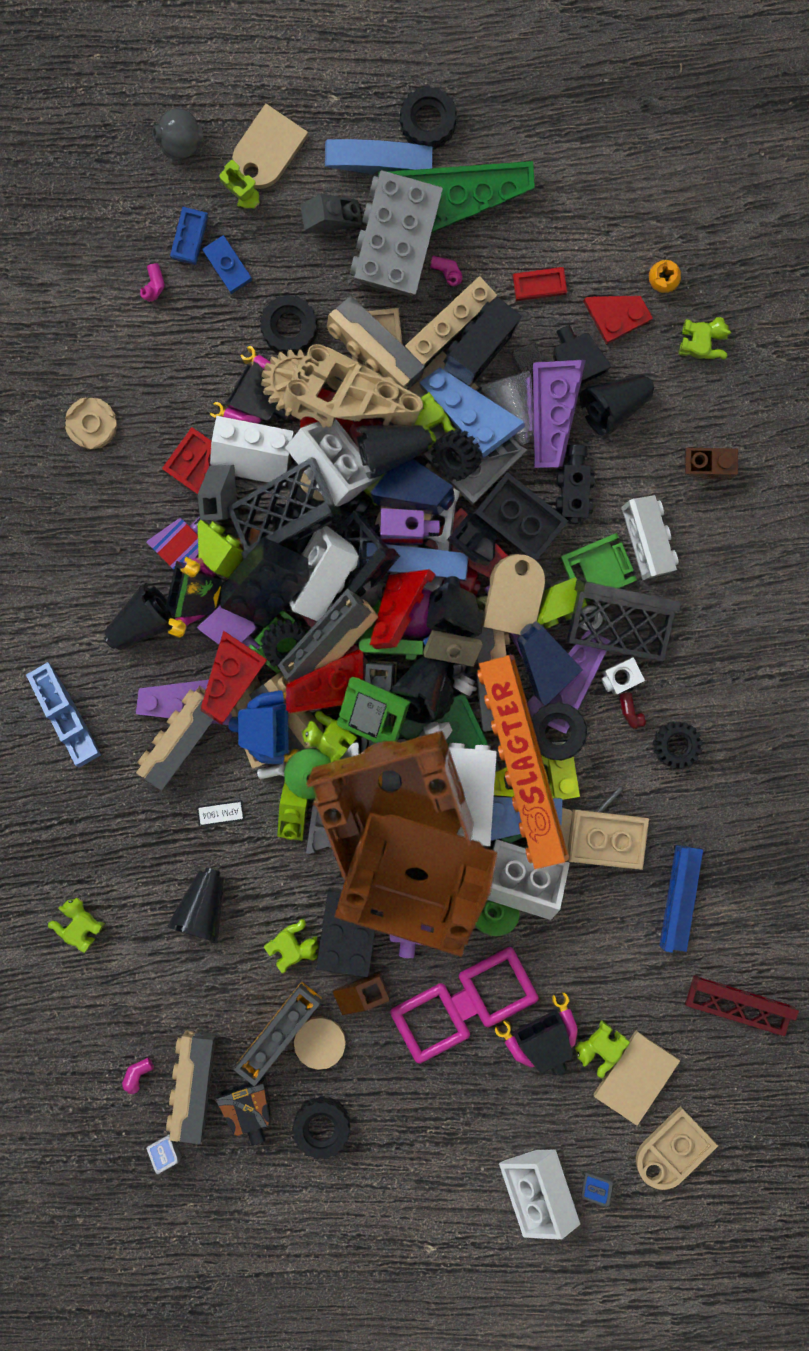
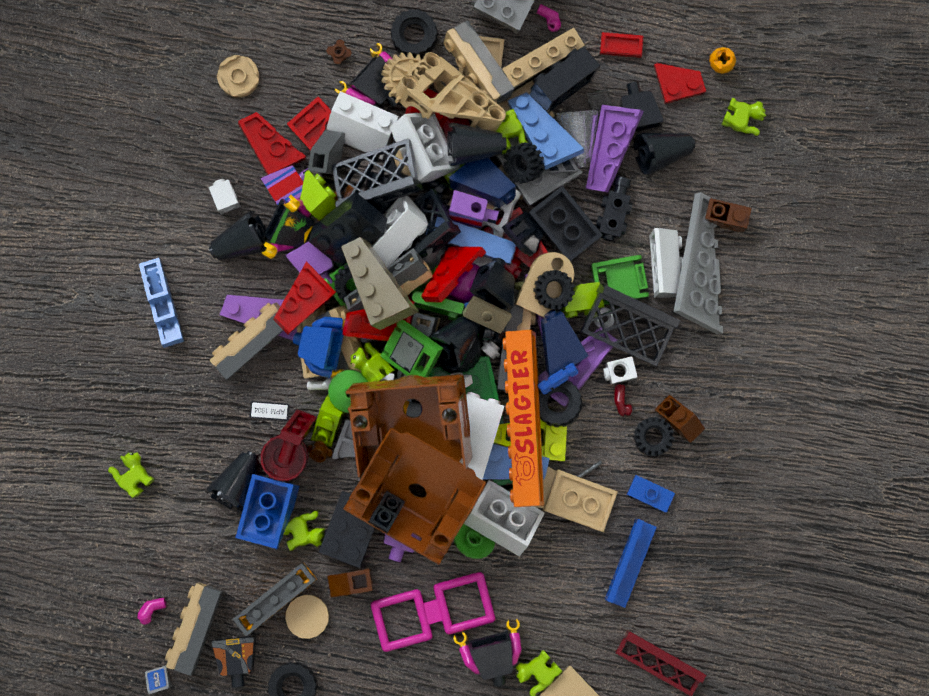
camera: 10 degrees right, 5 degrees down
none -> white brick [209,179,241,214]
none -> blue slope [235,474,299,549]
none -> red wing [238,112,306,175]
none -> dark red wheel [261,435,308,481]
none -> dark red piece [278,409,317,465]
none -> reddish brown plate [307,441,333,462]
none -> reddish brown plate [326,40,352,65]
none -> dark tan wedge [341,237,419,330]
none -> black slope [368,491,405,533]
none -> black tyre [533,270,575,309]
none -> blue axle [538,363,579,395]
none -> blue plate [626,475,675,513]
none -> reddish brown slope [654,395,705,443]
none -> light grey wing [674,192,723,334]

